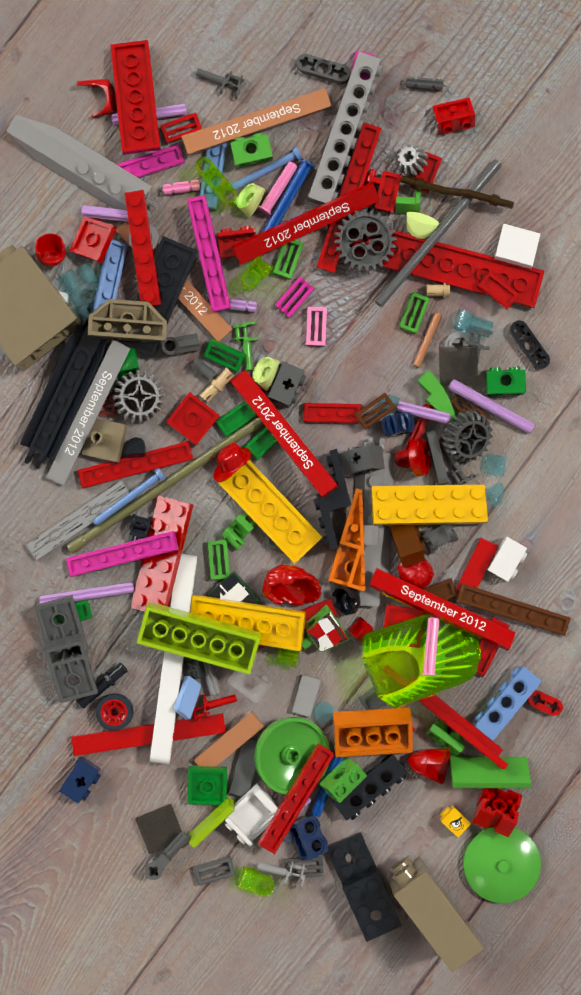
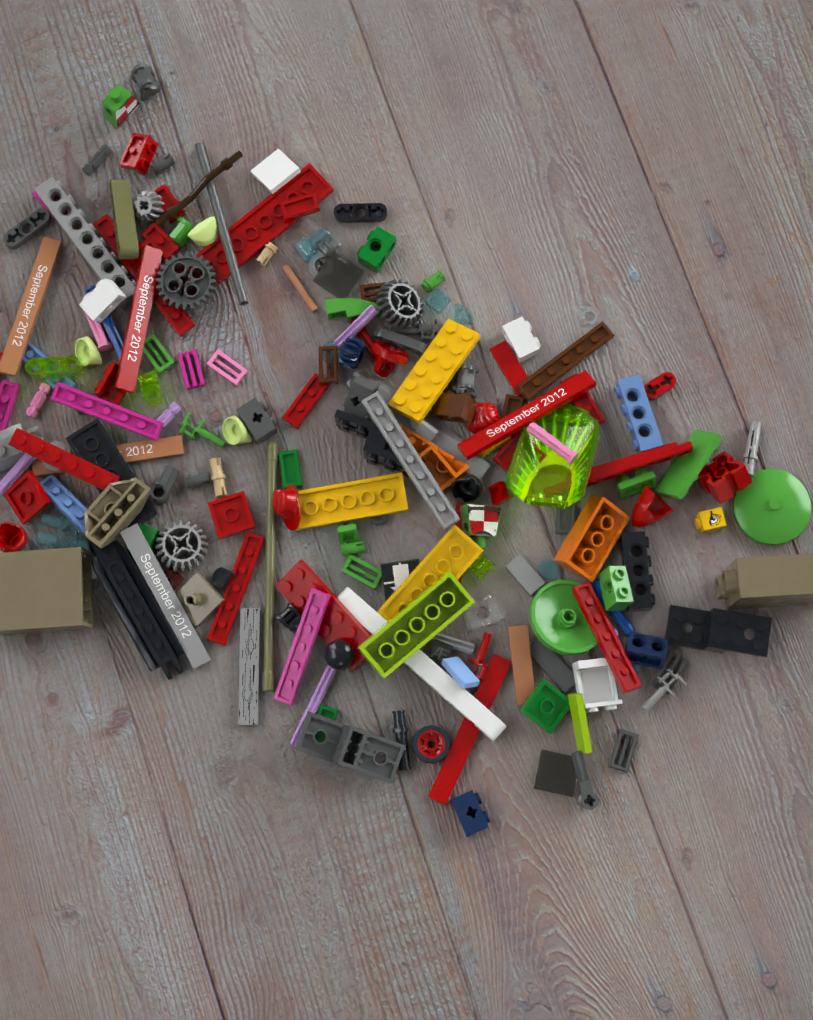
camera: 50 degrees left, 10 degrees down
medium blue bar [93,468,166,525] -> none
green tile [203,338,246,373] -> none
green tile [215,401,257,438] -> none
medium blue bar [224,147,302,194] -> none
bright green brick [230,133,273,169] -> none
red tile [230,370,338,498] -> none
clear neon green piece [236,866,274,897] -> none
red hair [262,564,322,606] -> none
bright green tile [399,292,430,334] -> none
lavender axle [449,379,534,433] -> none
none -> white brick [79,279,126,323]
none -> bright green torso [102,84,140,129]
none -> olive beam [109,180,139,259]
none -> dark grey piece [130,64,161,101]
none -> dark grey pin [150,153,175,174]
none -> black hair [325,640,355,670]
none -> light grey tile [361,391,460,530]
none -> bright green pin [421,270,446,293]
none -> light grey pin [742,421,762,478]

